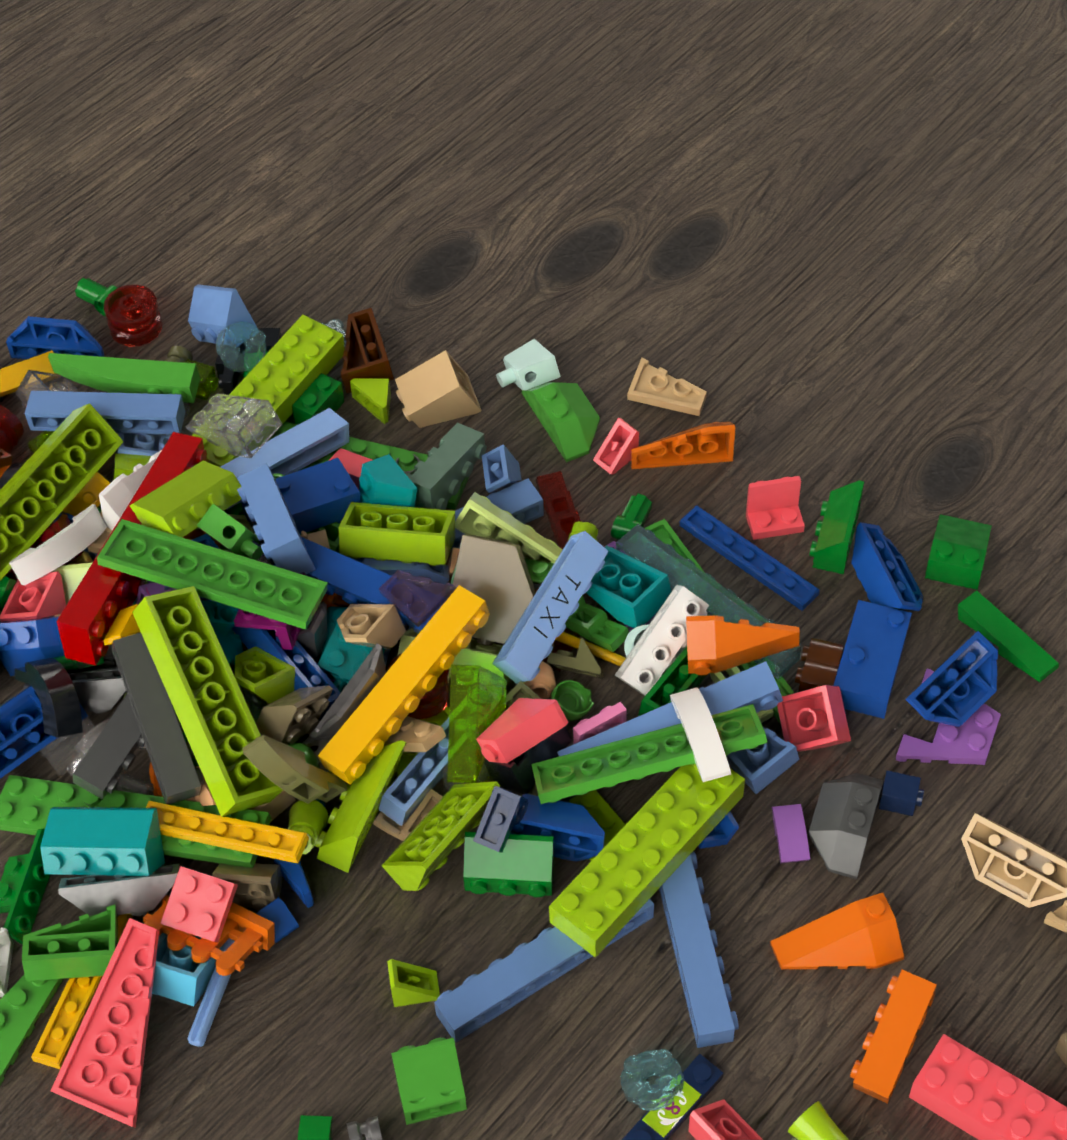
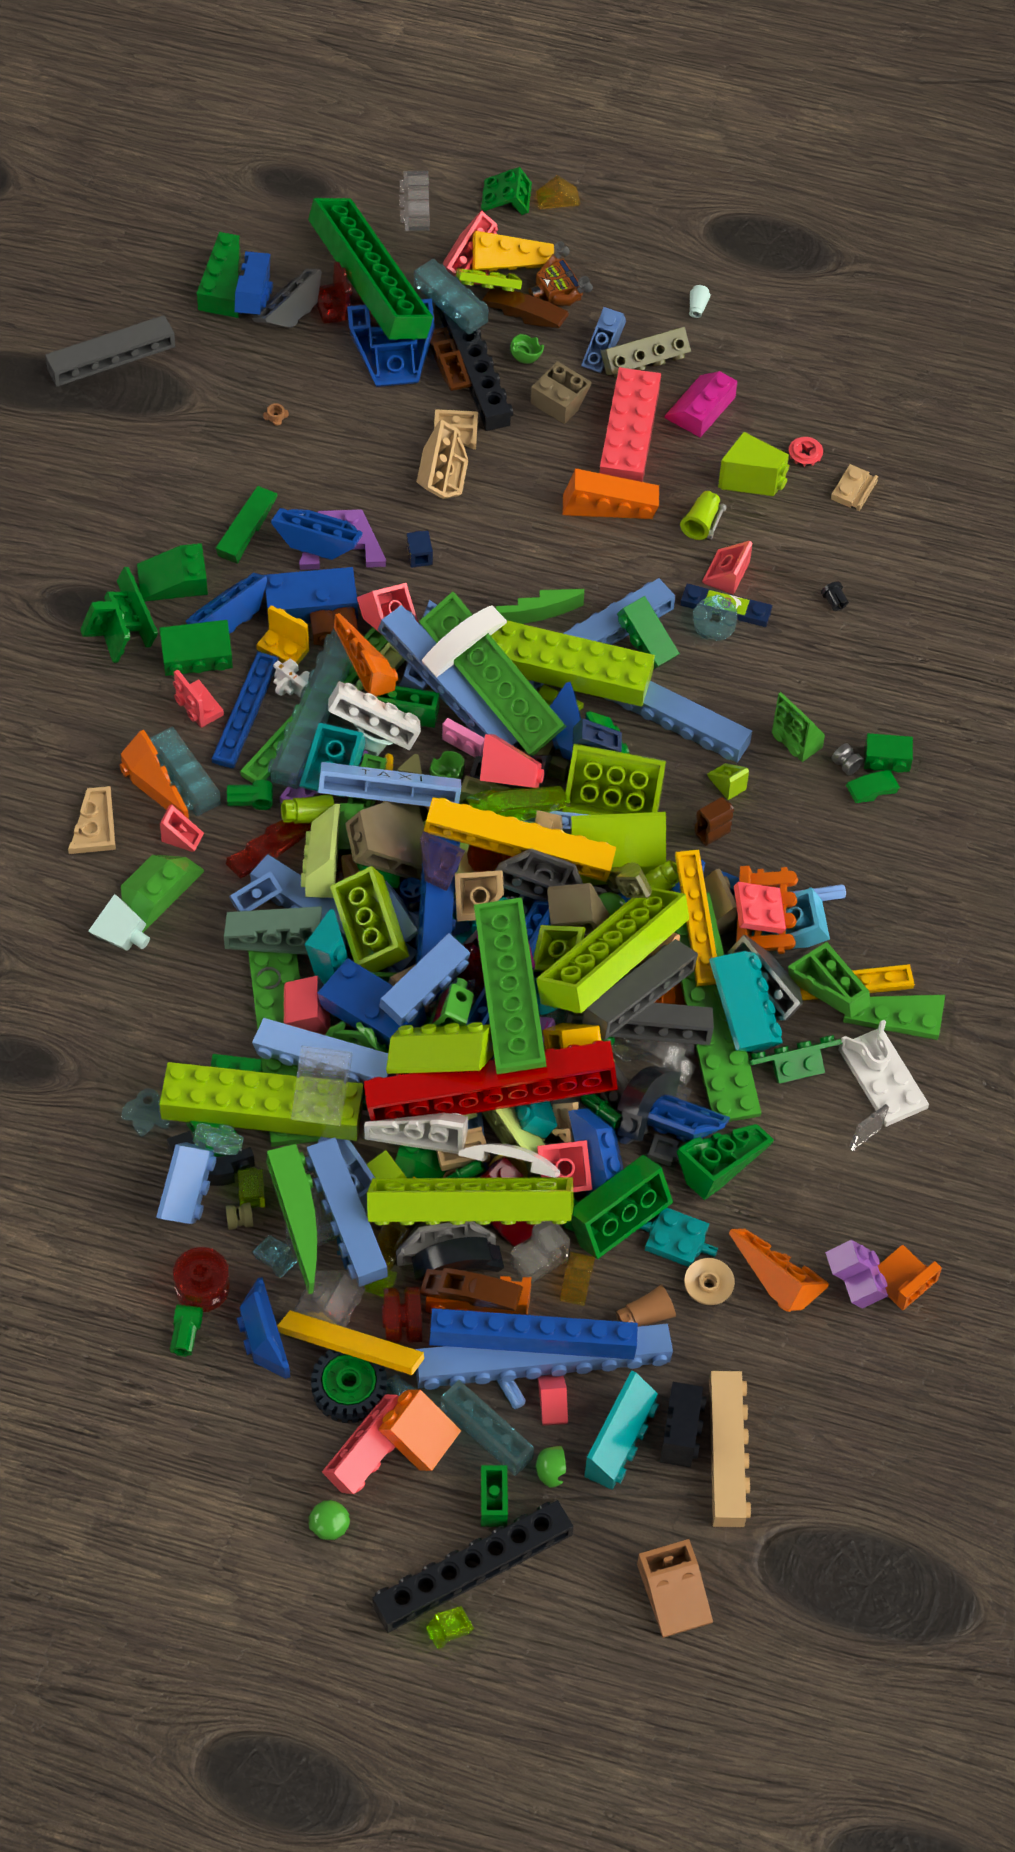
camera: 120 degrees left, 5 degrees up
coral wing [51,918,159,1128] -> none
reddish brown wedge [341,308,394,393] -> none
lime slope [350,378,391,424] -> none
tan slope [395,350,482,428] -> none
orange wedge [770,893,904,970] -> none
medium lavender slope [772,804,810,863] -> none
dark grey wedge [808,773,884,879] -> none
none -> green bracket [80,601,130,663]
none -> green bracket [104,567,158,647]
none -> clear light blue brick [150,726,221,816]
none -> yellow bracket [256,605,309,665]
none -> white hips [273,658,314,700]
none -> bright green slope [496,589,584,624]
none -> brick [617,596,680,670]
none -> reddish brown brick [695,797,734,846]

